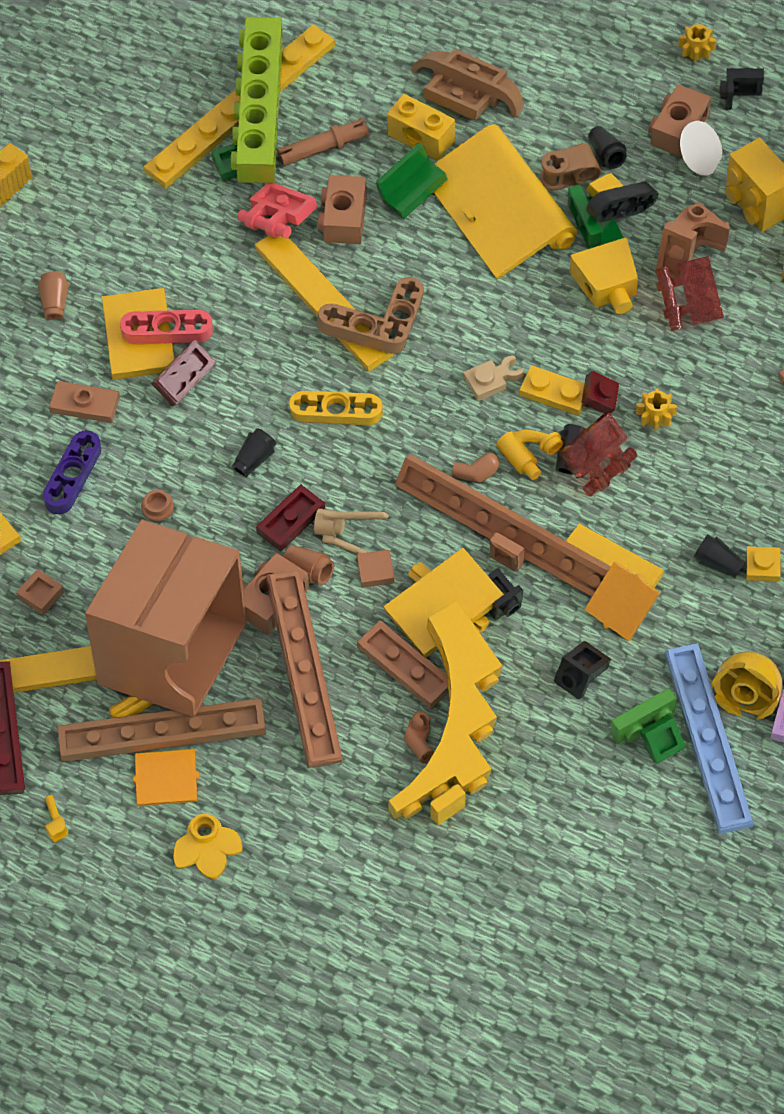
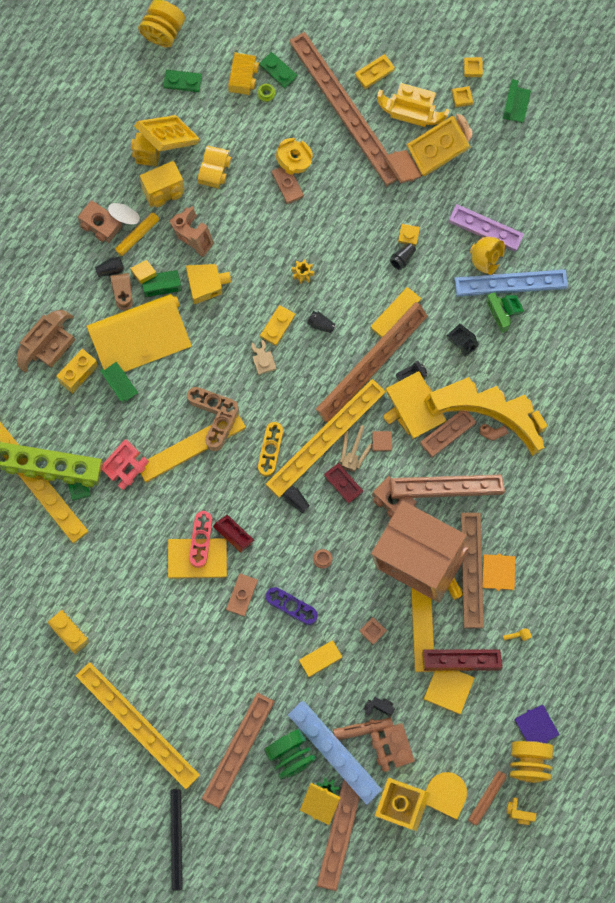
camera: 90 degrees left, 15 degrees up
nougat cone [38,272,69,320] -> none
yellow plate [173,814,243,880] -> none
nougat pin [277,118,369,167] -> none
nougat cone [284,545,335,585] -> none
nougat brick [318,175,367,244] -> none
nougat arm [452,453,499,483] -> none
nougat tile [490,532,524,572] -> none
yellow plant [496,430,563,480] -> none
clear red plate [559,412,638,497] -> none
dark red plate [581,371,619,414] -> none
light orange piece [584,561,660,641] -> none
black beam [586,181,658,223] -> none
clear red plate [656,256,724,331] -> none
yellow gear [678,24,717,62] -> none
black bracket [719,67,764,110] -> none
none -> yellow axle [115,212,159,256]
none -> yellow plate [265,379,386,498]

